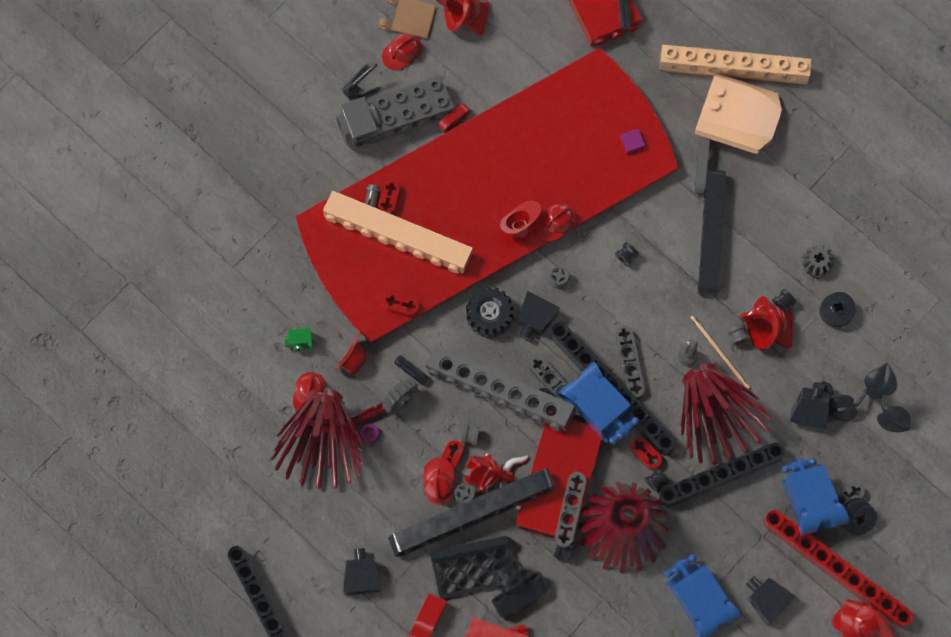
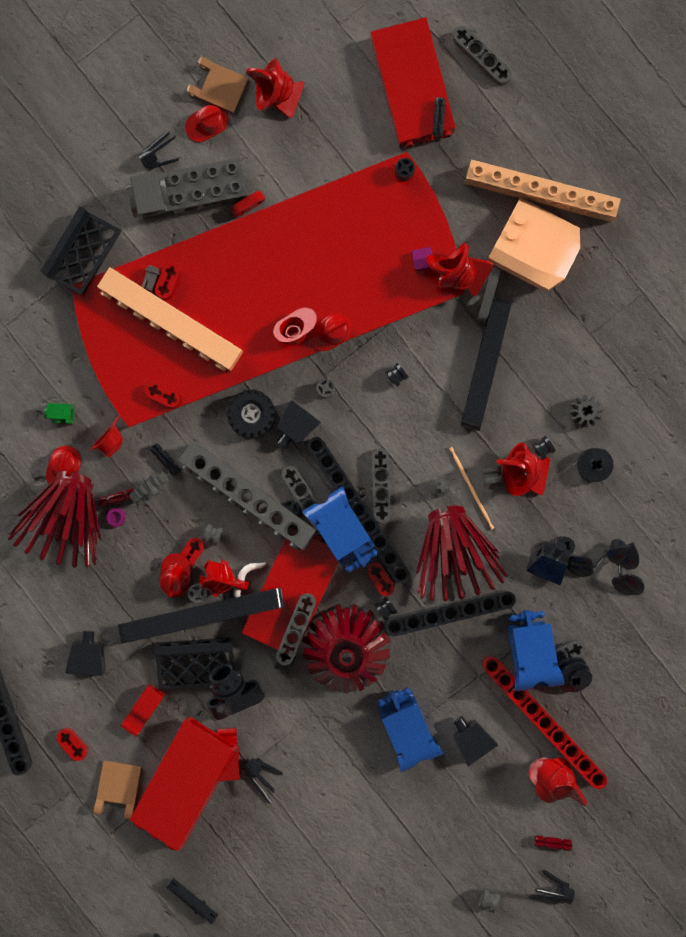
camera: 10 degrees right, 15 degrees up
none -> black fence [40,206,122,296]
none -> black wheel [395,158,415,181]
none -> red helmet [426,242,493,297]

